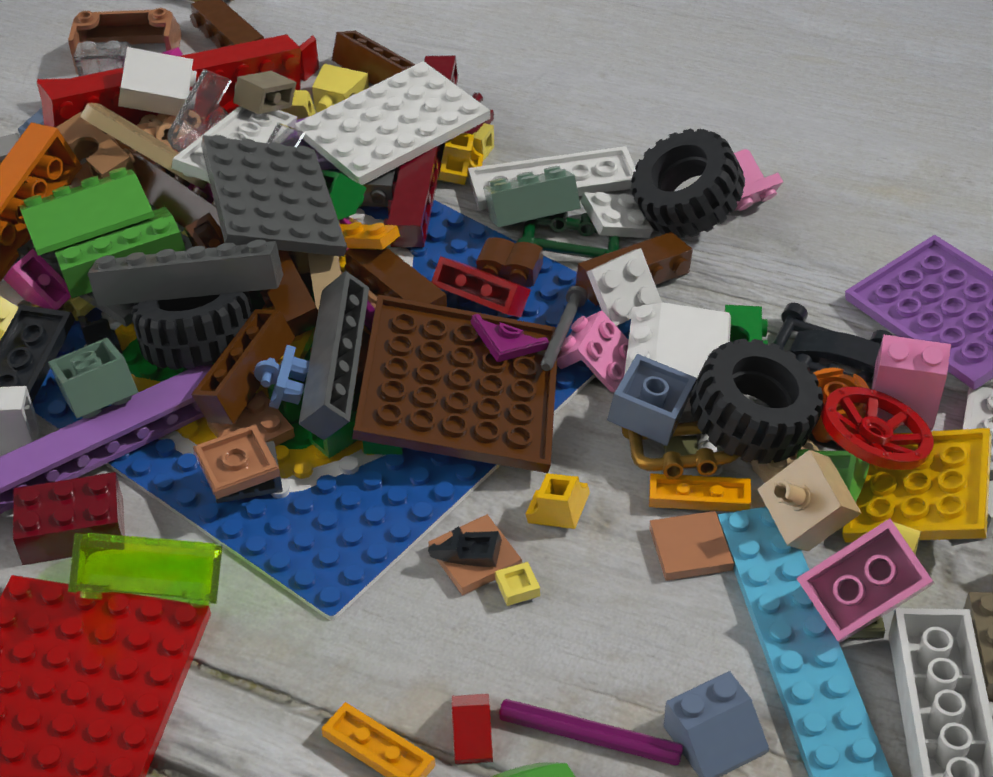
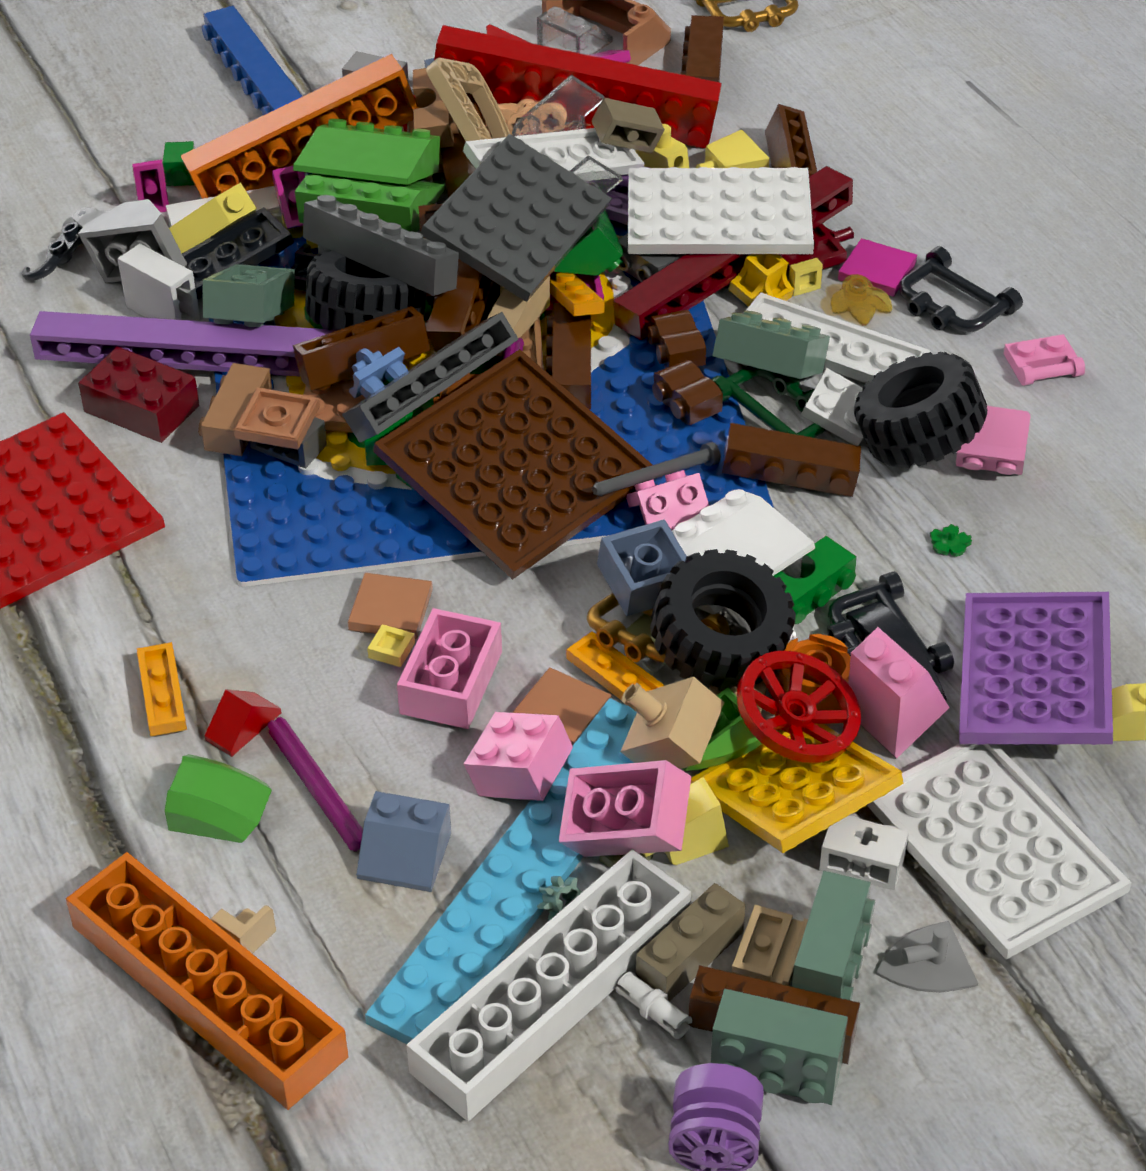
camera: 40 degrees right, 0 degrees up
clear neon green windscreen [68,532,223,608] -> none
white brick [118,47,197,118] -> none
red slope [300,35,320,81] -> none
black slope [428,526,502,567] -> none
red brick [431,256,531,317] -> none
magenta tile [471,314,549,362] -> none
yellow brick [525,473,590,529] -> none
white plate [587,248,662,326] -> none
none -> medium nougat brick [198,363,272,456]
none -> bright pink brick [397,608,502,729]
none -> bright pink brick [464,712,573,801]
none -> sand green gear [537,876,583,921]
none -> reddish brown brick [647,309,706,368]
none -> clear yellow plate [830,274,892,326]
none -> dark pink tile [838,238,917,297]
none -> black bar [899,246,1023,332]
none -> green plant [930,524,972,557]
none -> bright pink plate [1004,334,1085,386]

